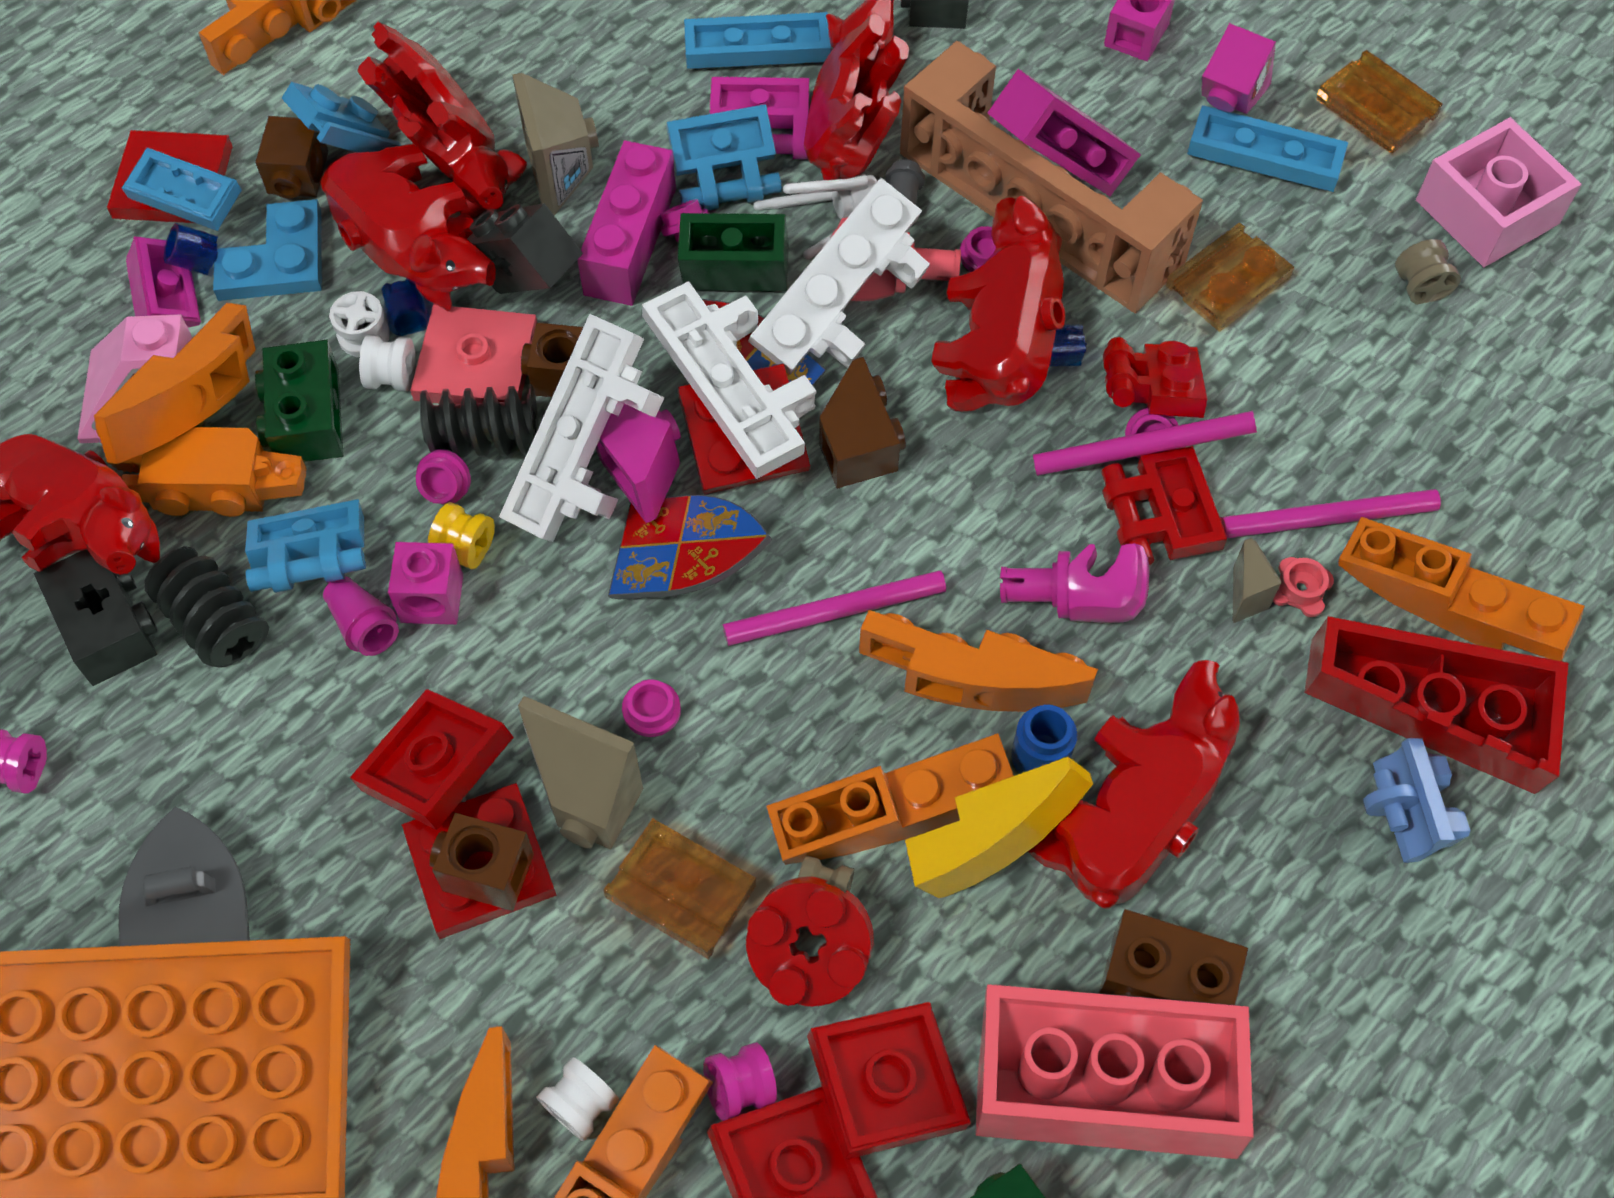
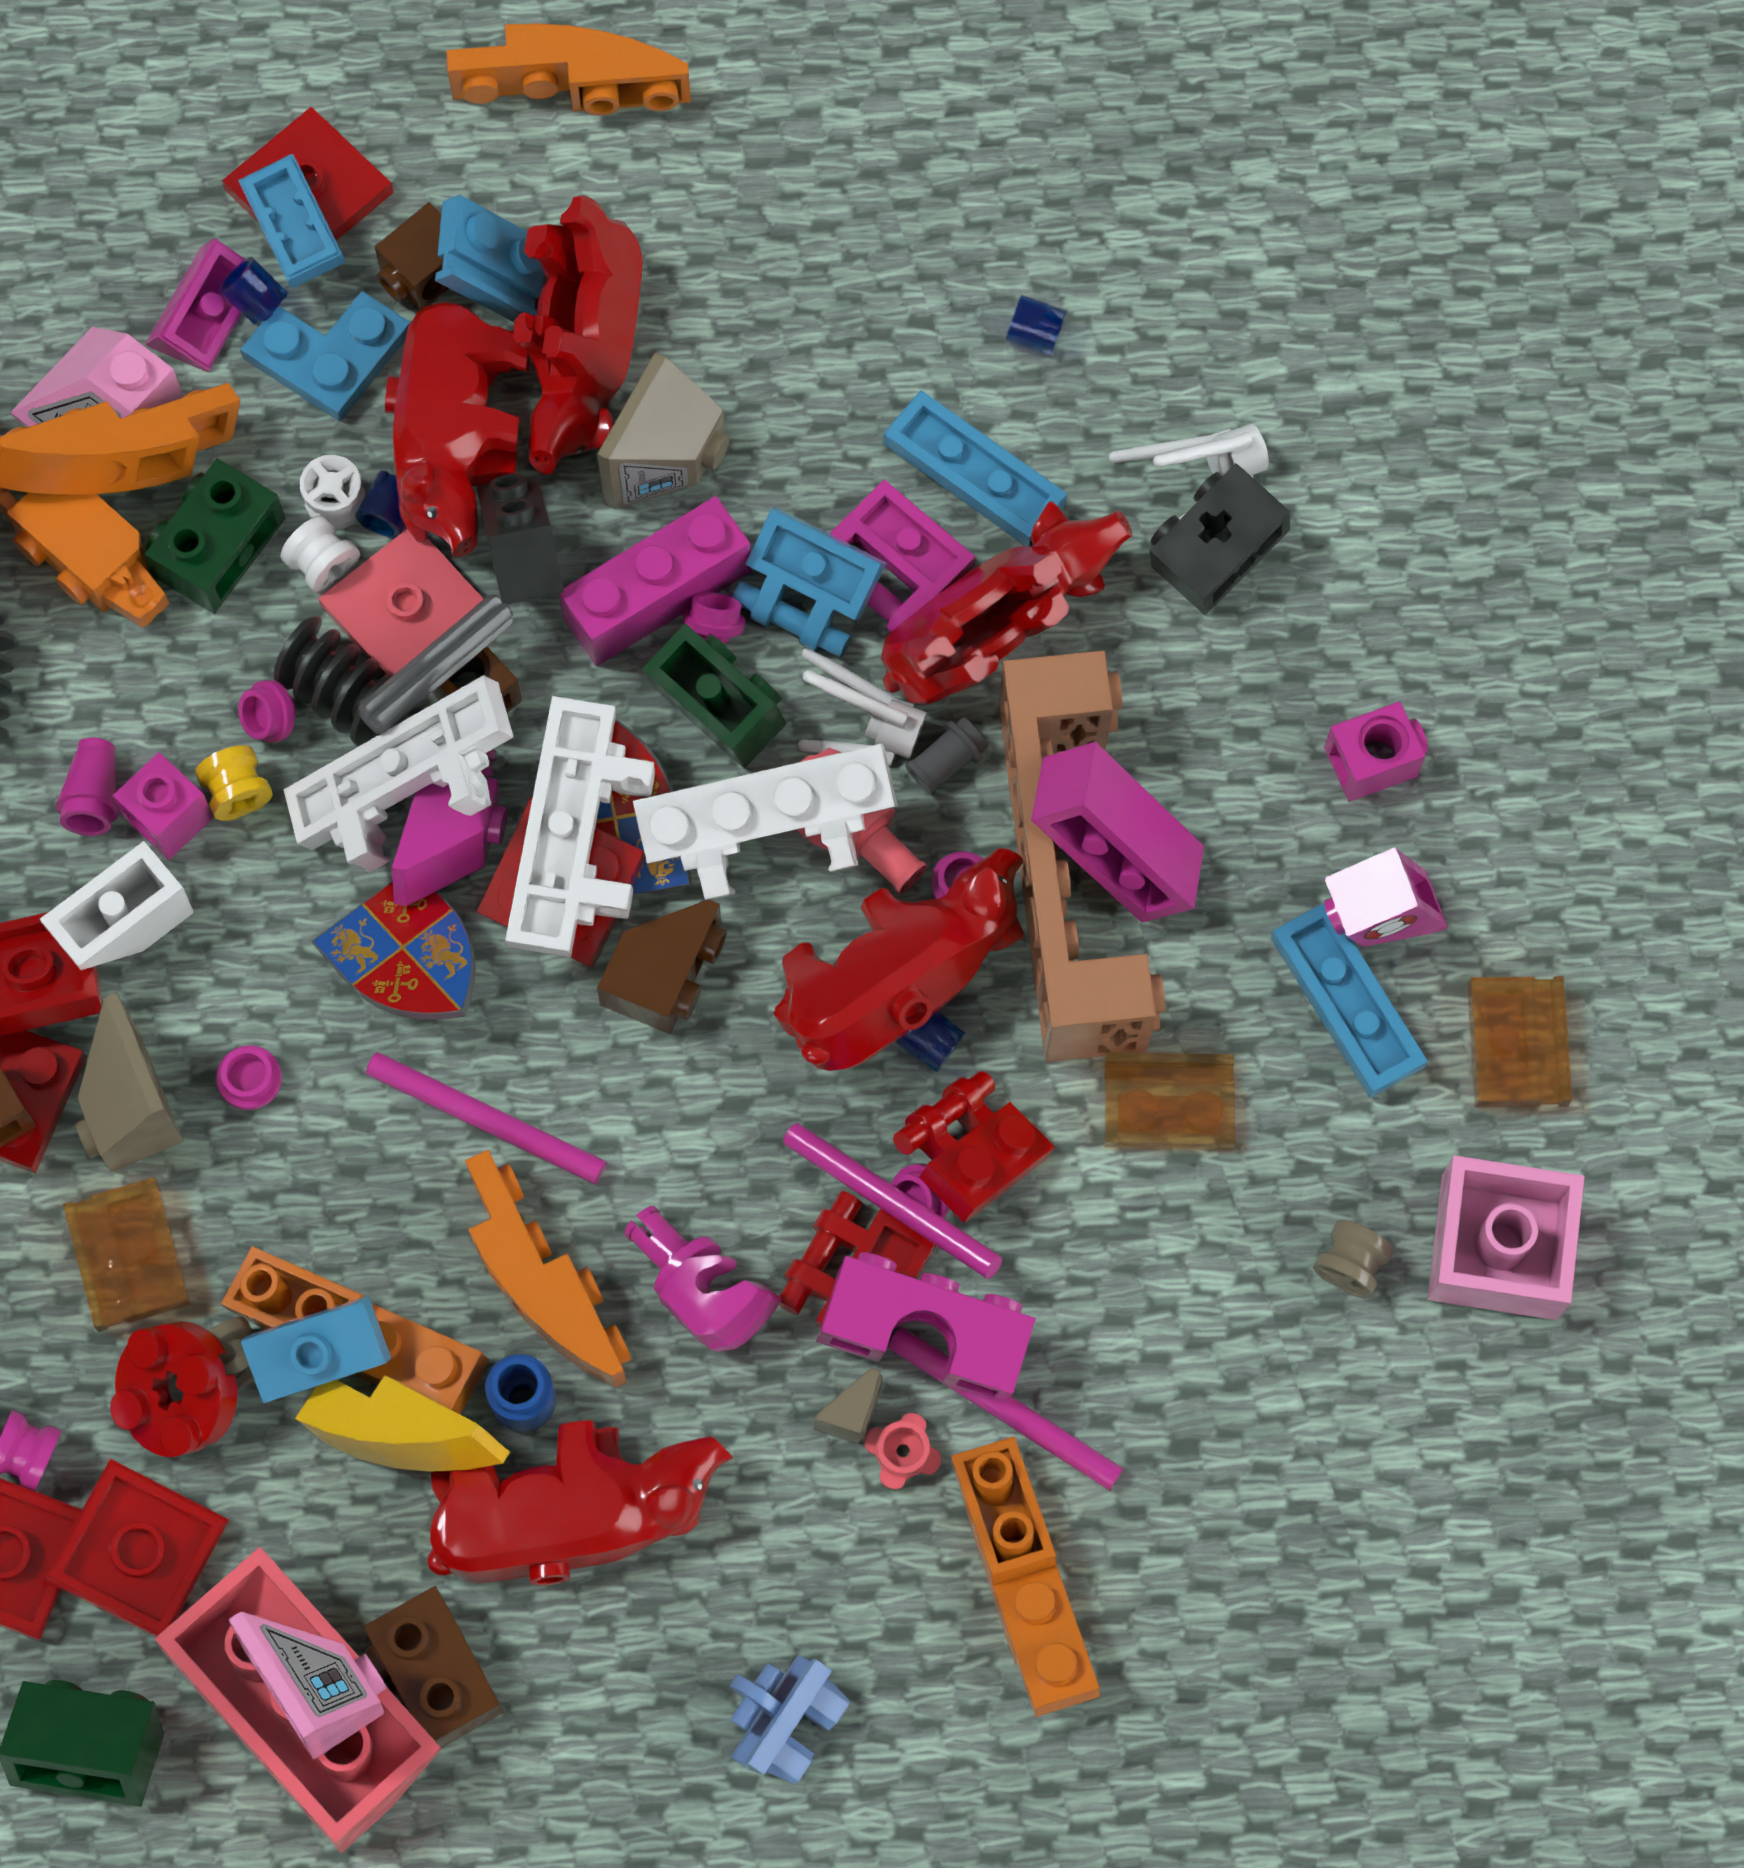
camera: 40 degrees right, 10 degrees up
dark azure plate [245,499,366,593] -> none
red wedge [1304,616,1569,794] -> none
none -> white slope [40,841,194,970]
none -> bright pink slope [229,1612,387,1760]
none -> dark azure plate [240,1296,391,1403]
none -> dark grey axle [359,595,513,734]
none -> dark pink arch [816,1252,1036,1403]

